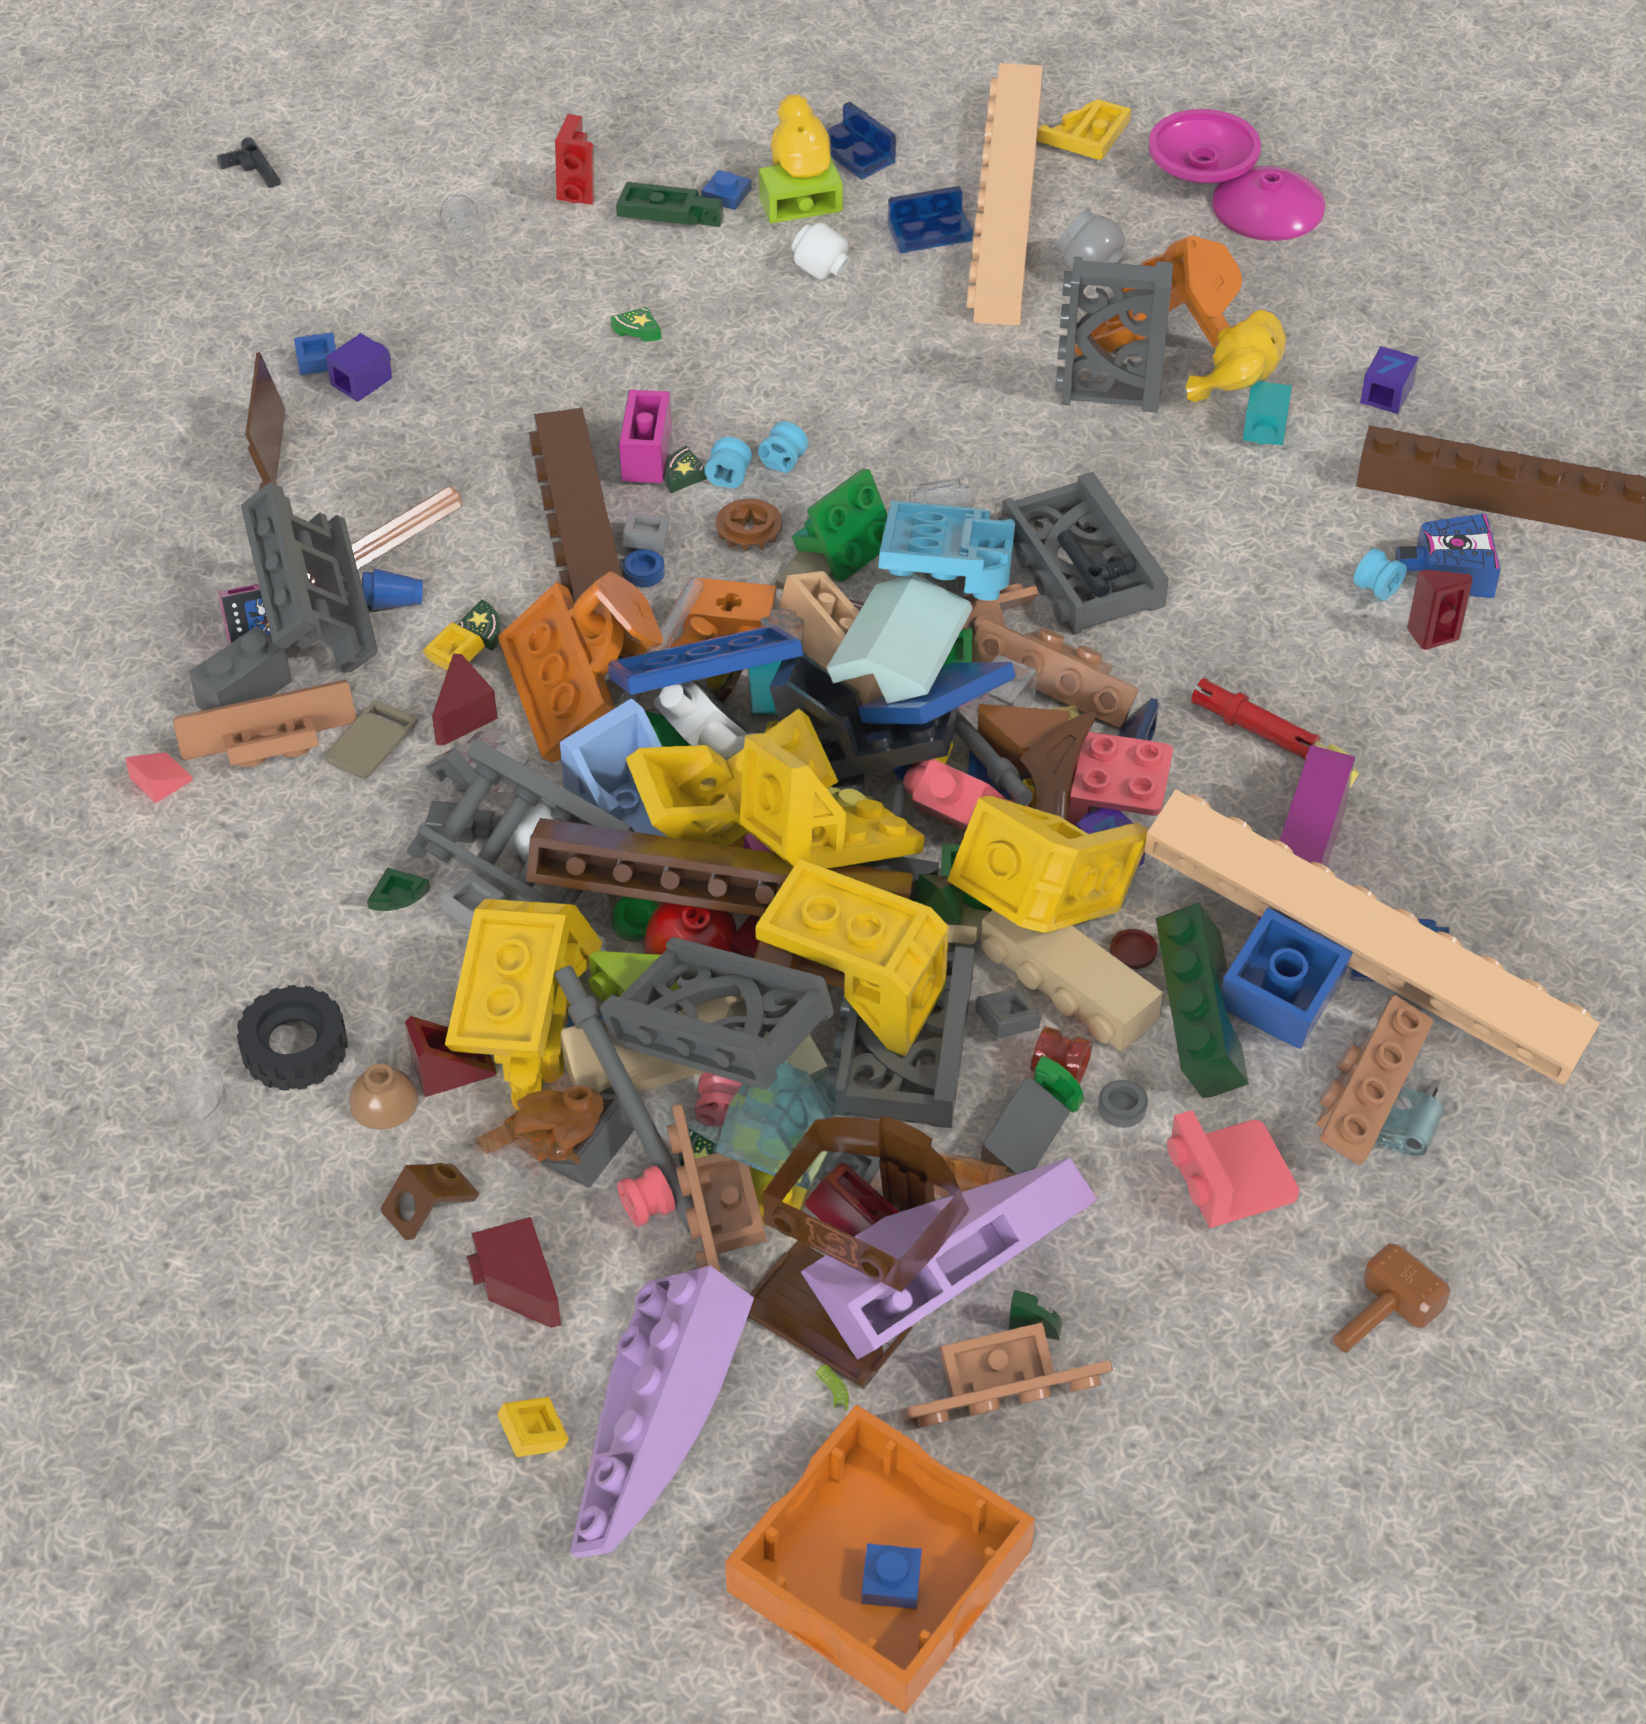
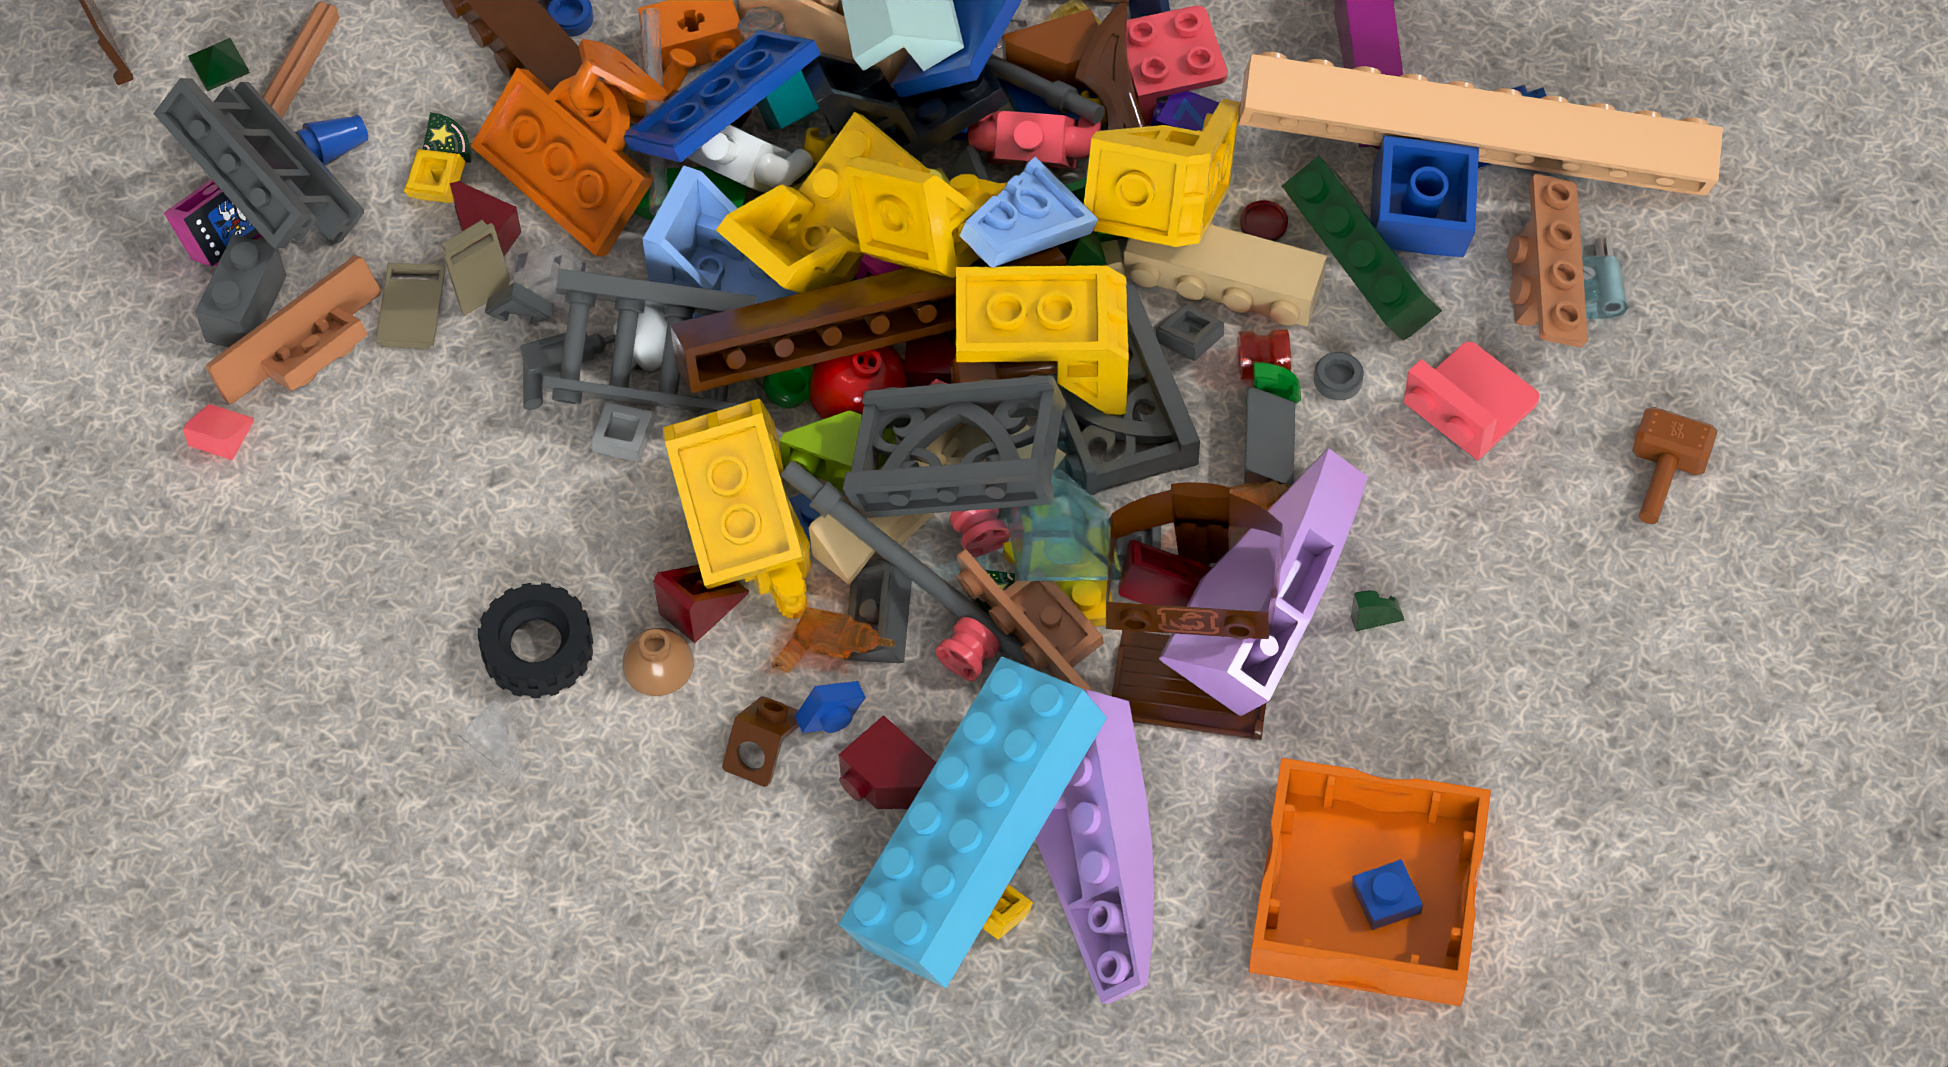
camera: 25 degrees left, 10 degrees up
dark green tile [367,867,430,911] -> none
dark orange plate [513,1085,604,1150] -> none
lime leg [816,1365,849,1411] -> none
nougat bracket [901,1323,1113,1428] -> none
none -> dark green slope [188,38,250,92]
none -> dark tan piece [441,220,512,316]
none -> blue plate [794,681,866,733]
none -> medium azure brick [838,656,1107,988]
none -> light blue wing [959,157,1098,268]

